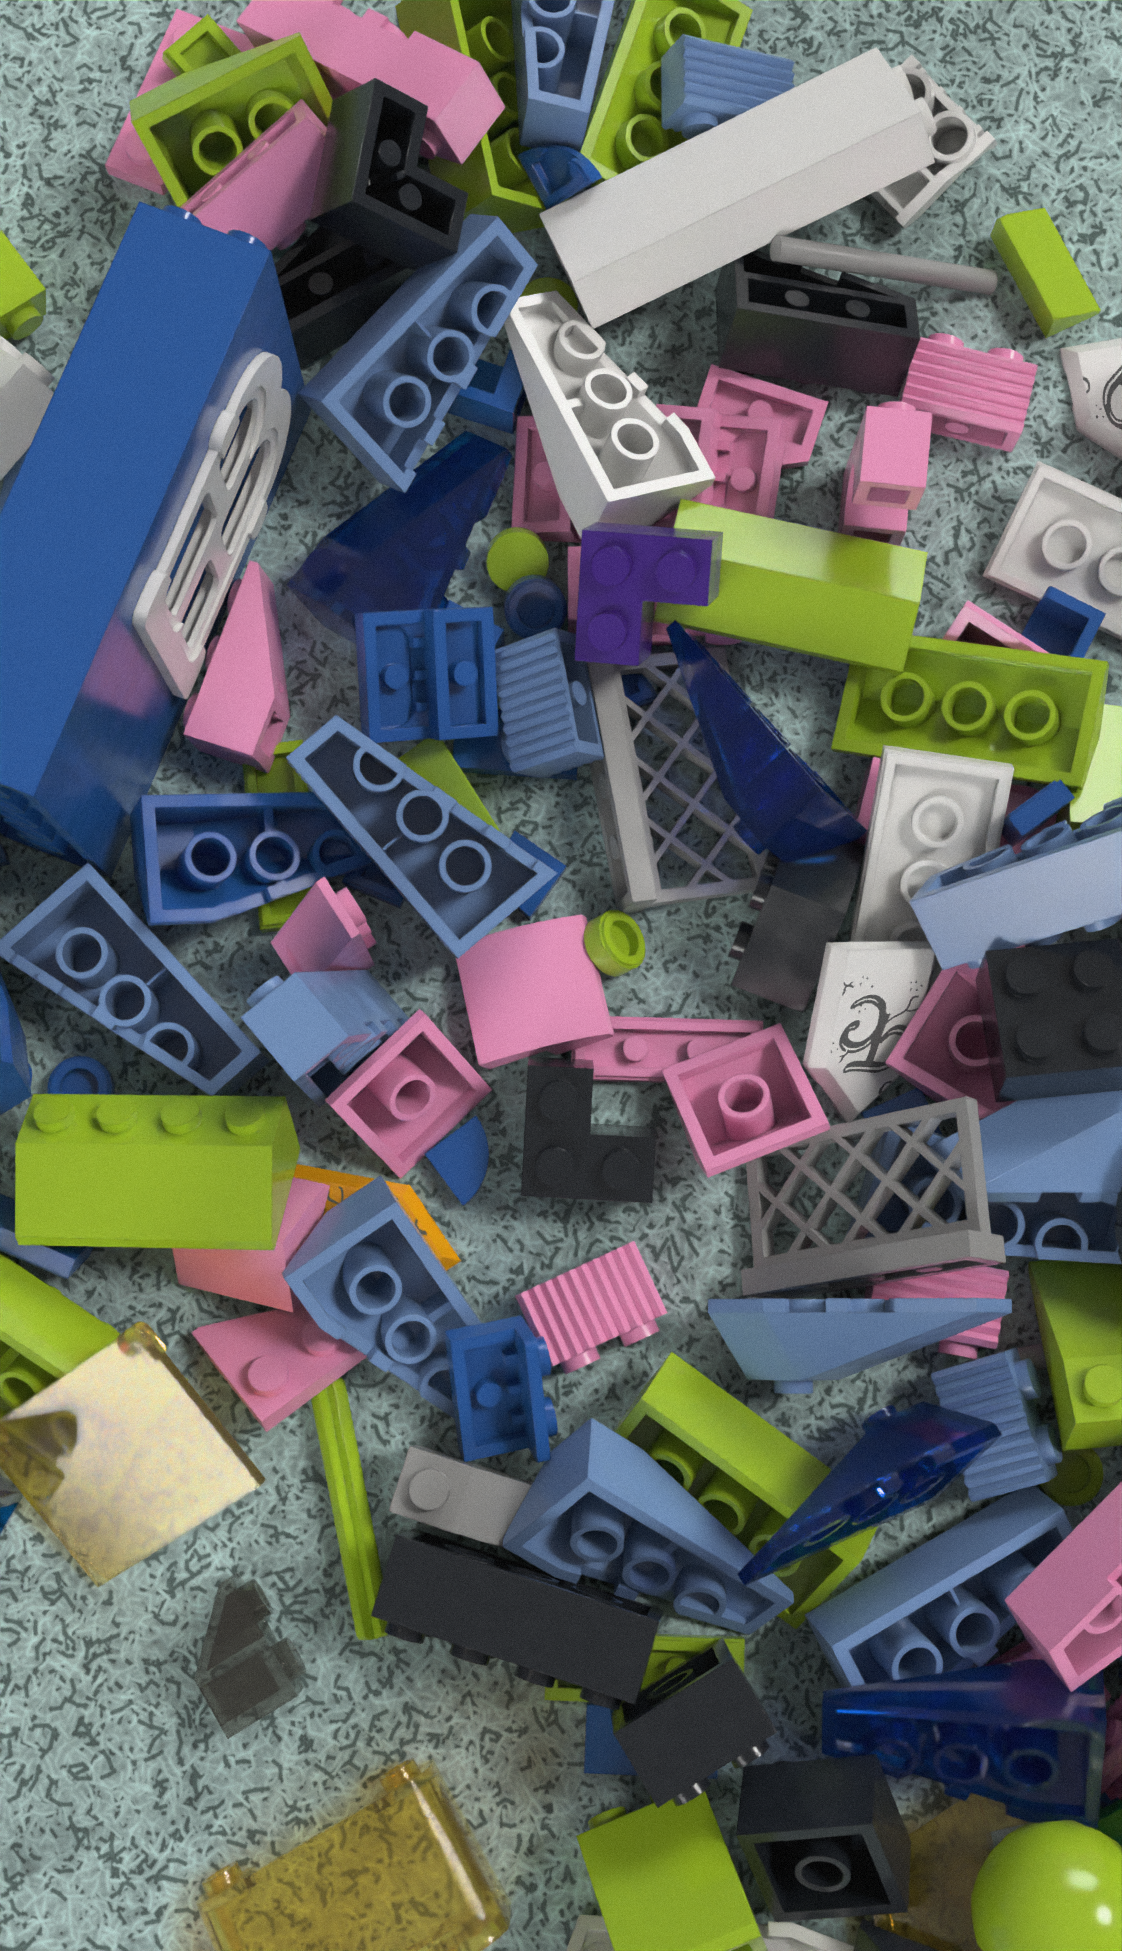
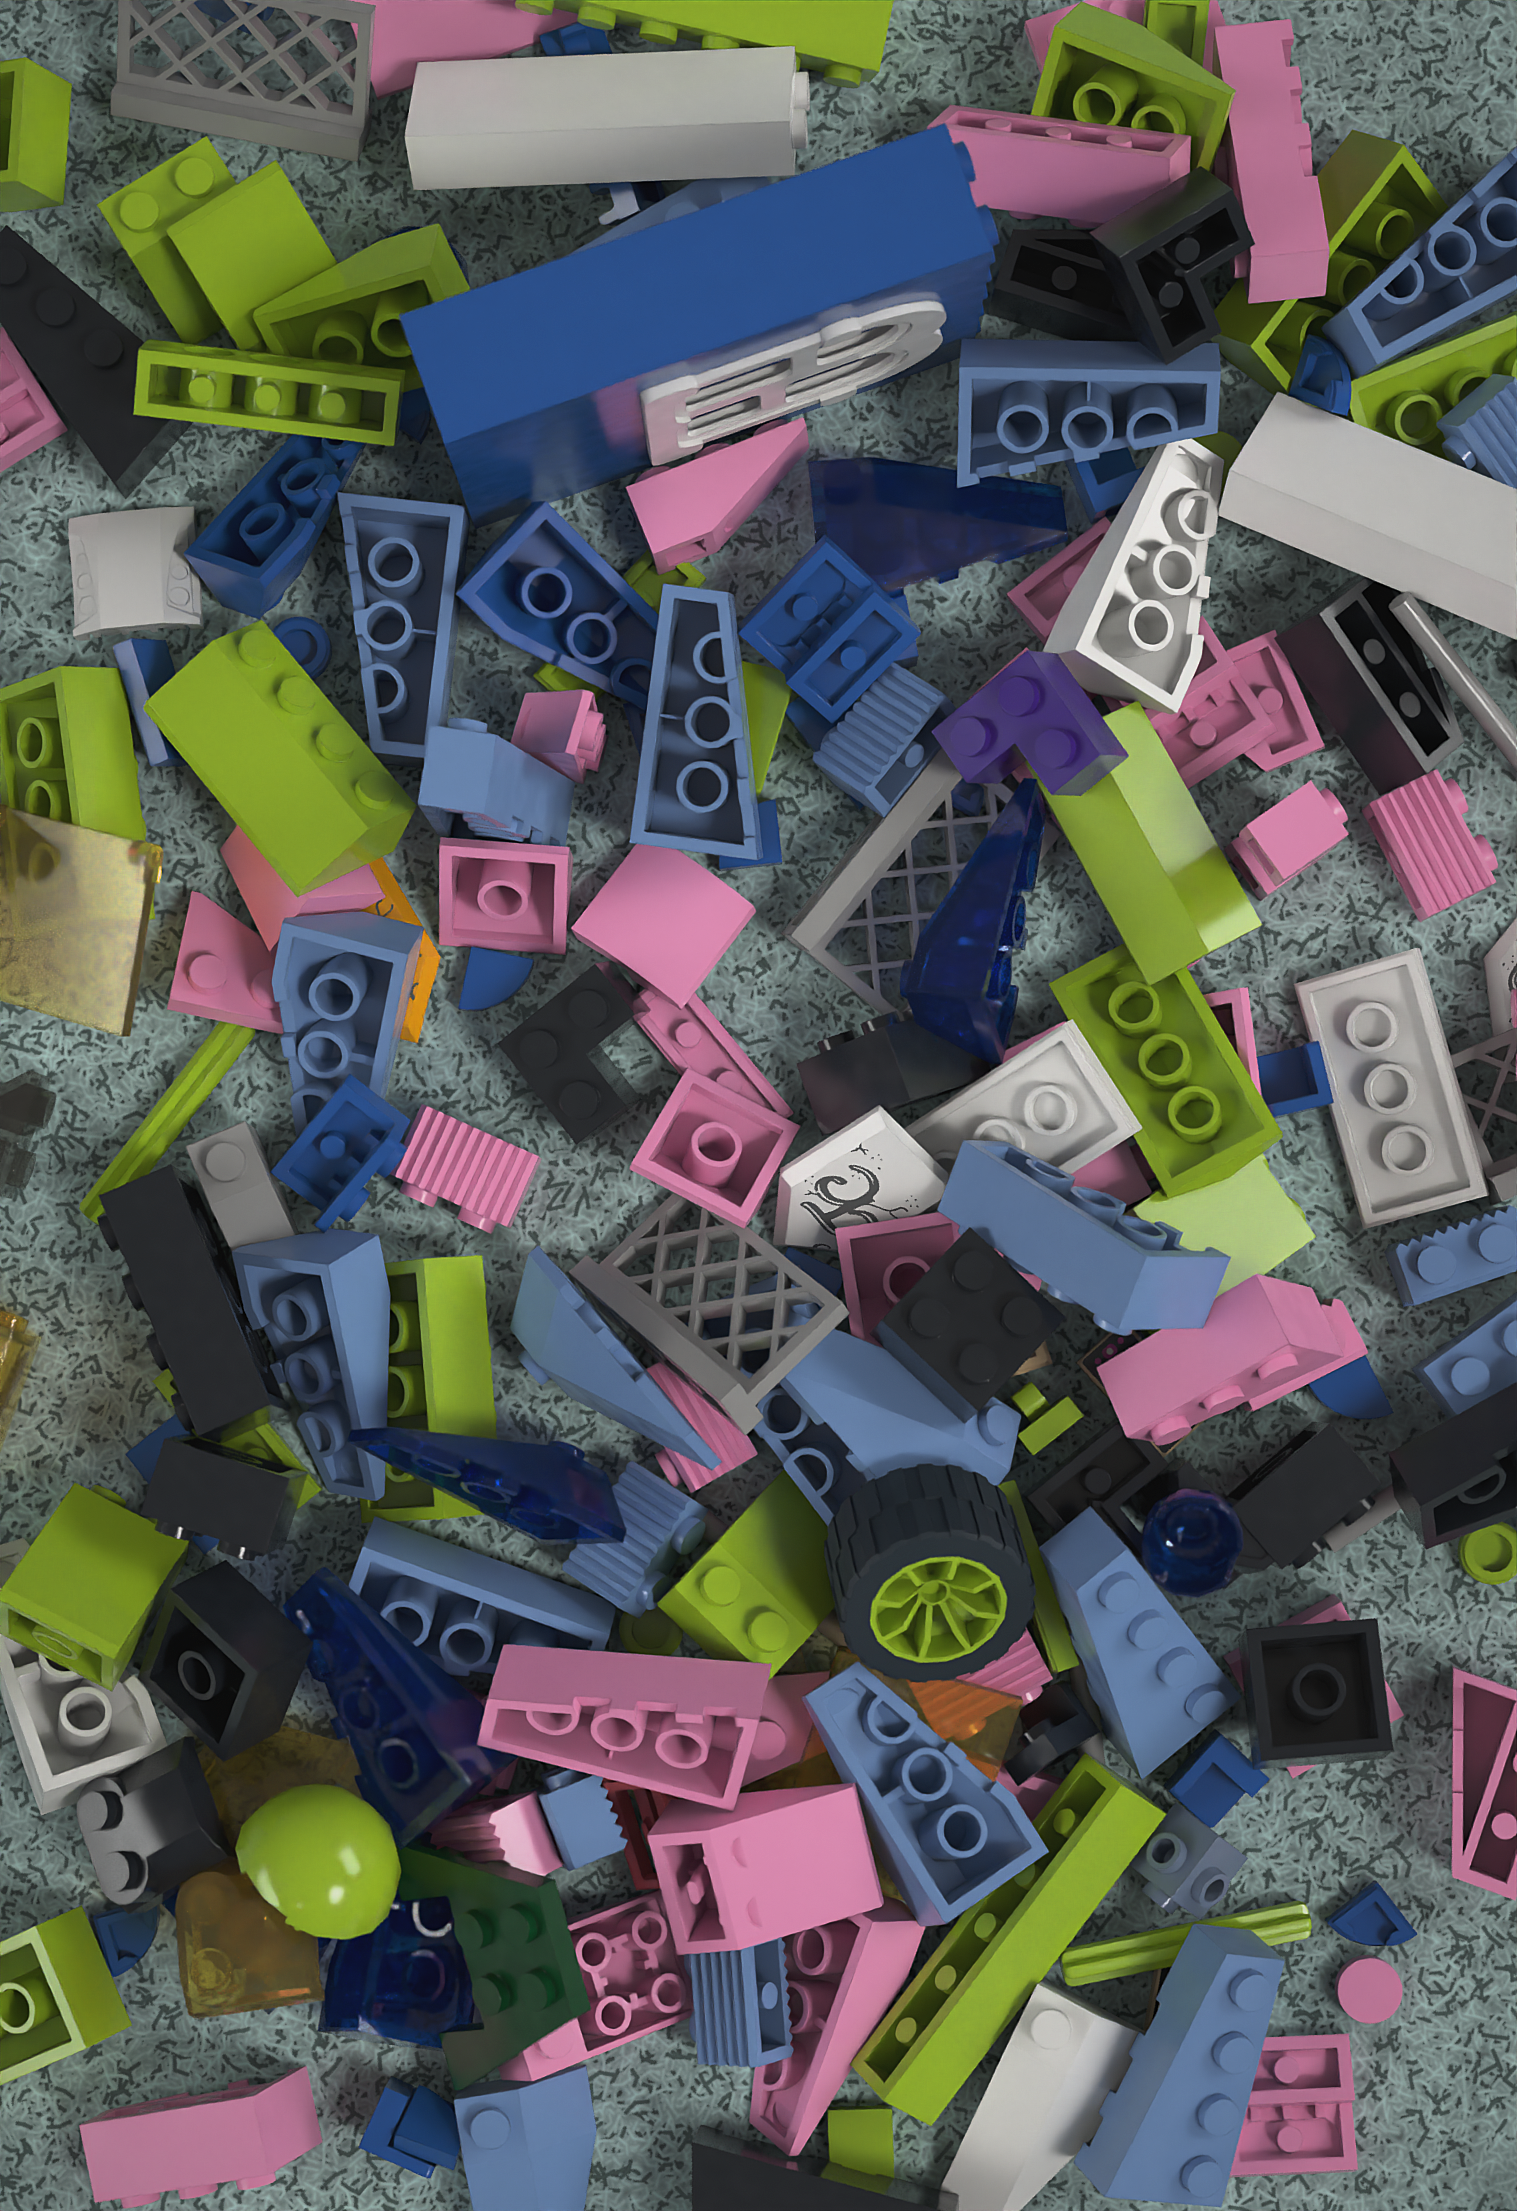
camera: 55 degrees right, 5 degrees up
lime tile [486,527,549,591] -> none
blue tile [503,575,567,639] -> none
lime tile [584,910,646,977] -> none
blue tile [1002,779,1075,848] -> none

